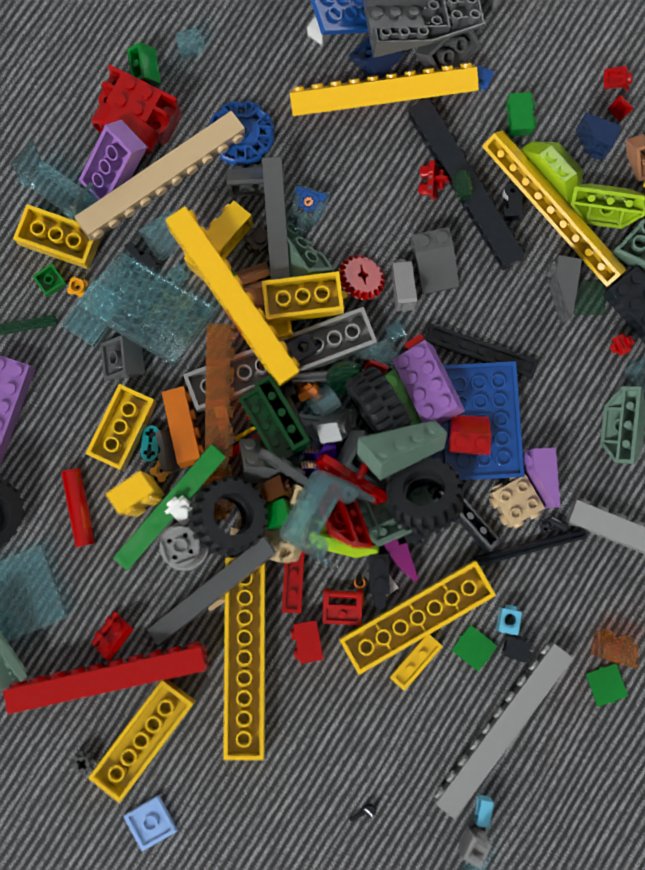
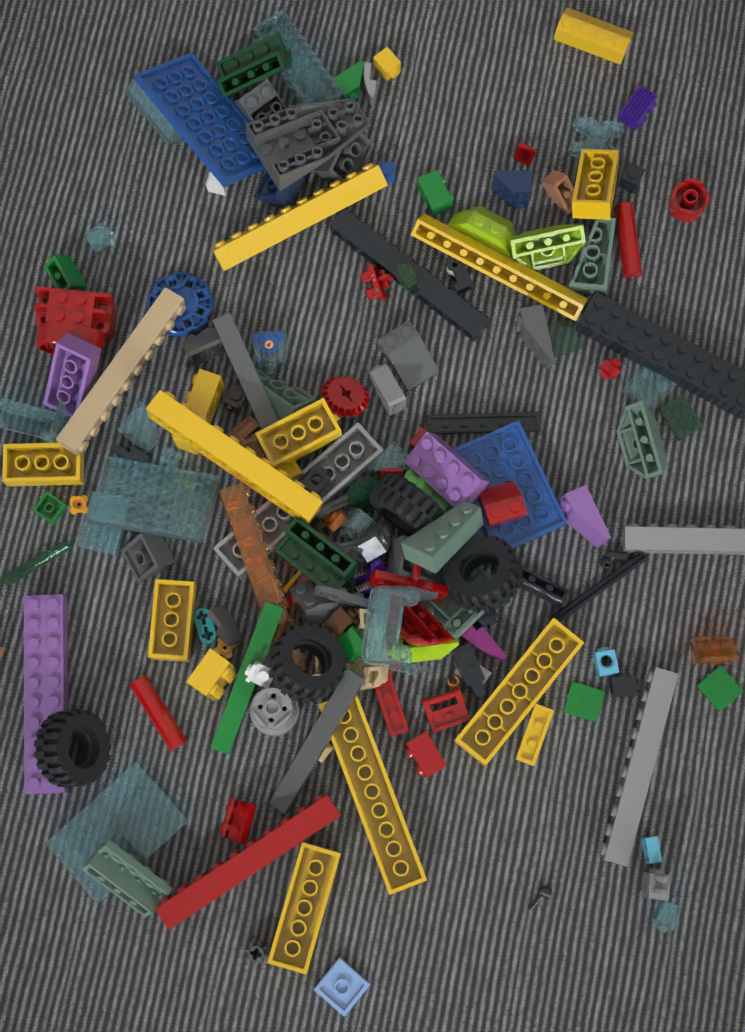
camera: 20 degrees left, 5 degrees down
orange brick [162,386,205,469] -> none
clear light blue plate [385,322,407,341] -> none
tan brick [489,474,545,529] -> none
red bracket [604,66,633,91] -> none

